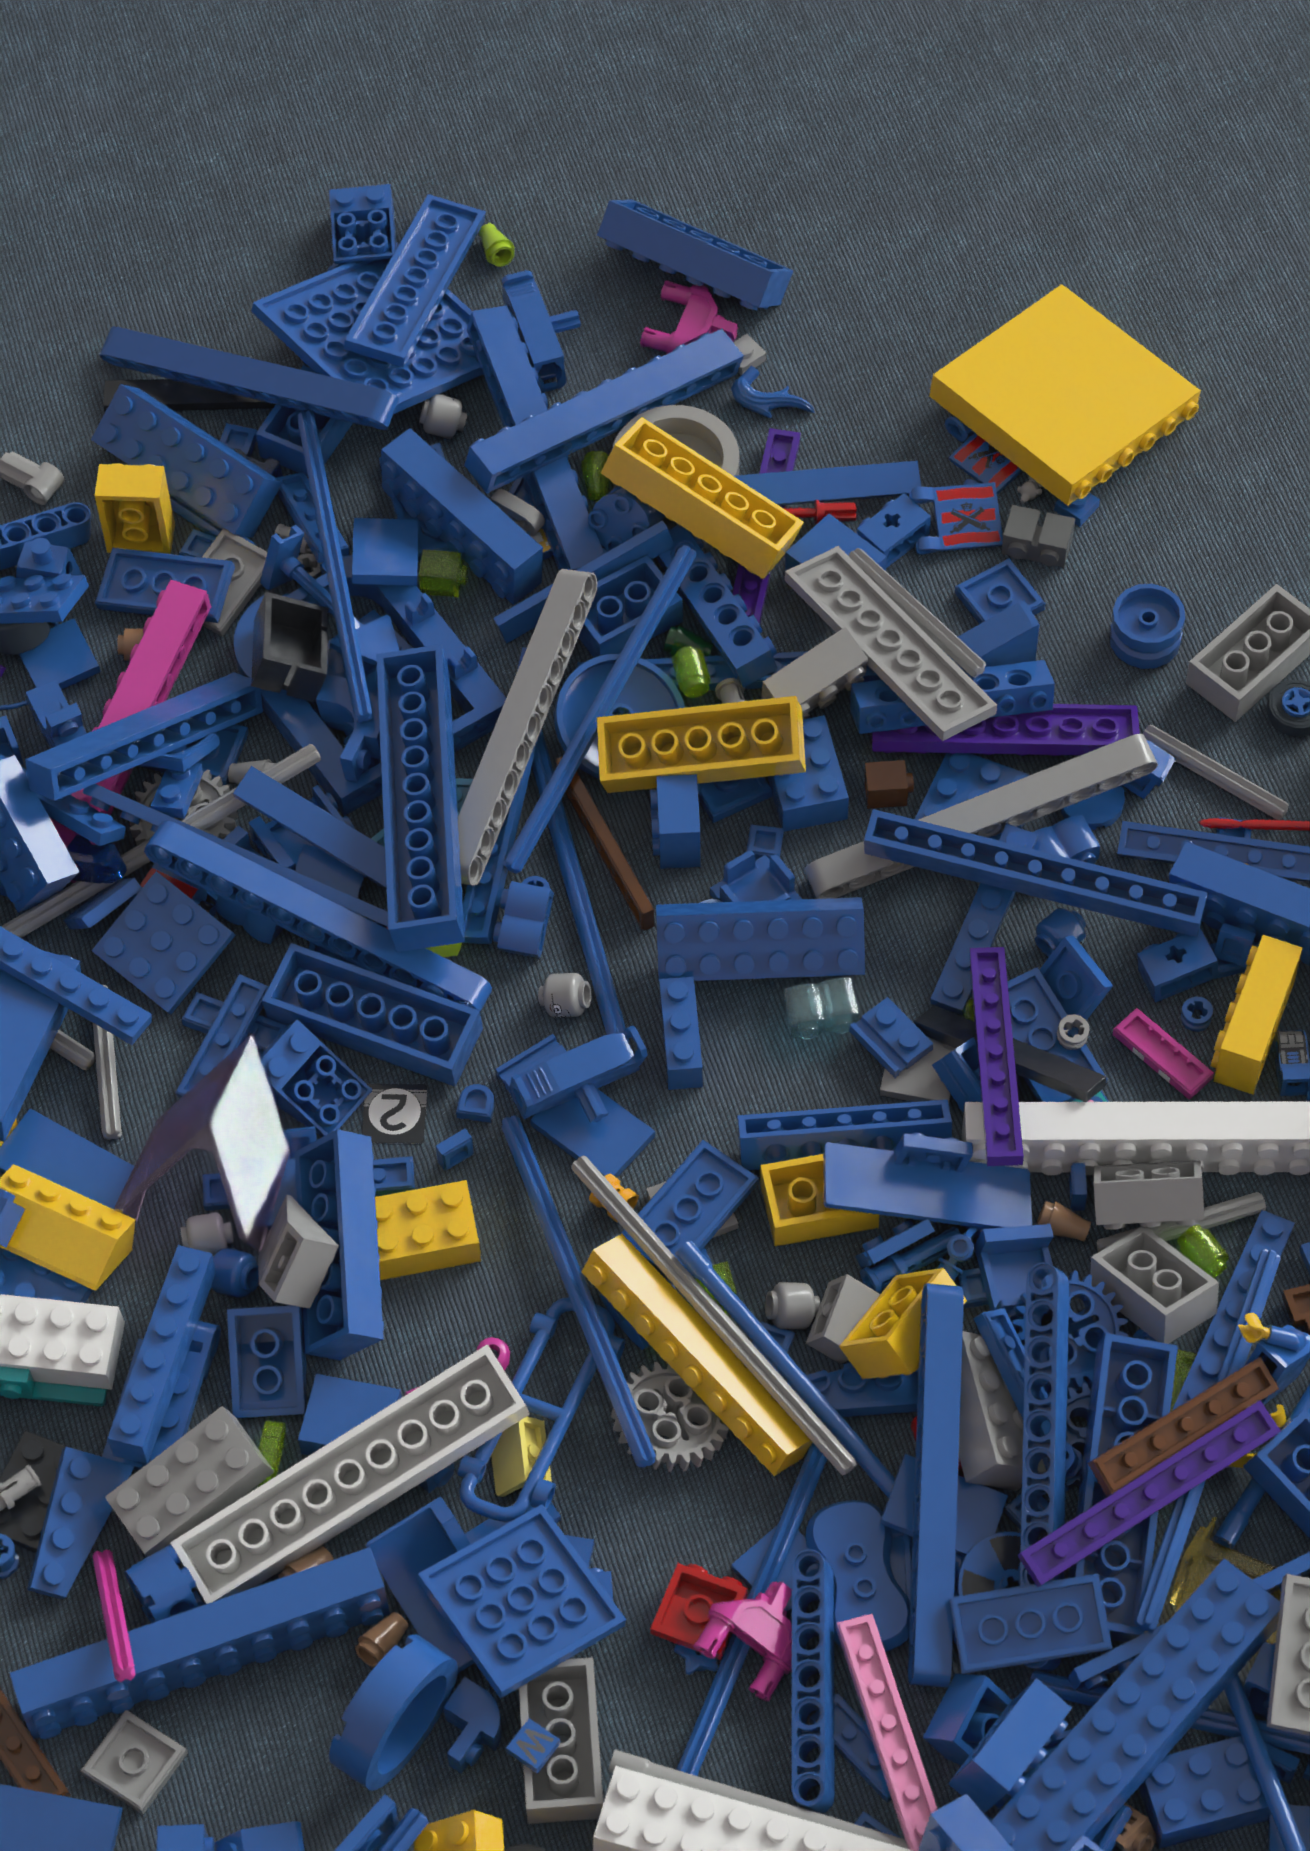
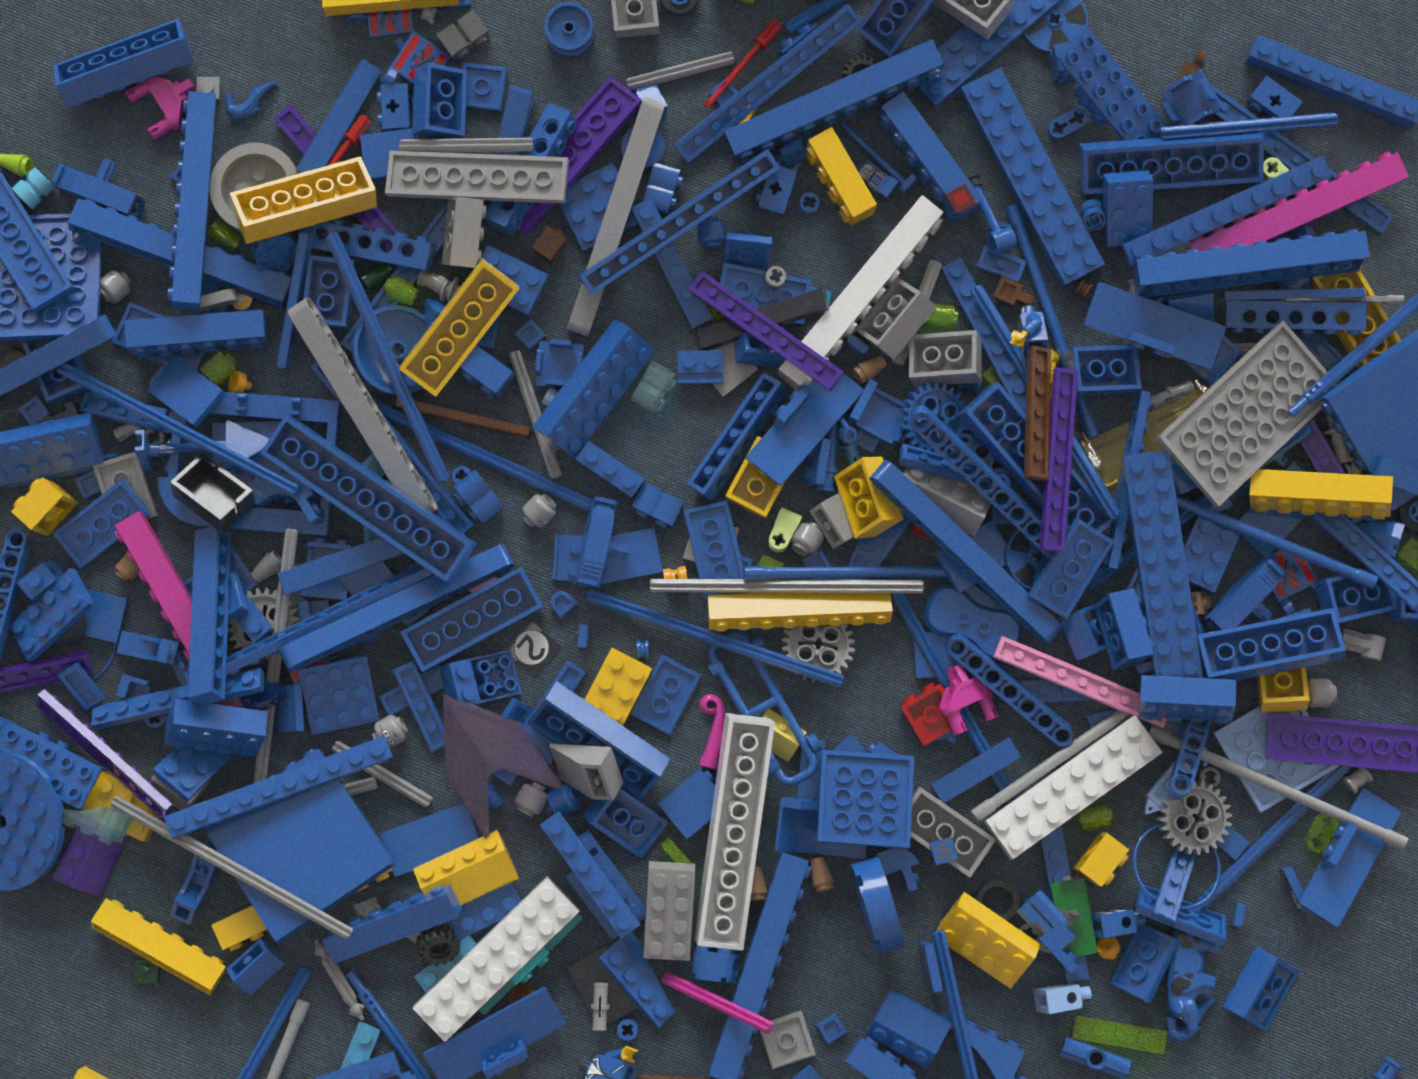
camera: 55 degrees left, 25 degrees up
dark pink plate [1112,1008,1214,1100] -> none
none -> medium azure wheel [12,167,55,210]
none -> light orange tile [228,371,252,393]
none -> light grey head [372,715,408,748]
none -> blue brick [412,62,467,139]
none -> blue pin [477,780,504,811]
none -> light grey axle [509,350,562,479]
none -> blue tile [630,654,702,736]
none -> blue brick [632,482,685,529]
none -> blue bush [637,640,649,660]
none -> yellowish green piece [768,507,803,553]
none -> blue tile [816,1012,847,1045]
none -> blue tile [931,737,1022,803]

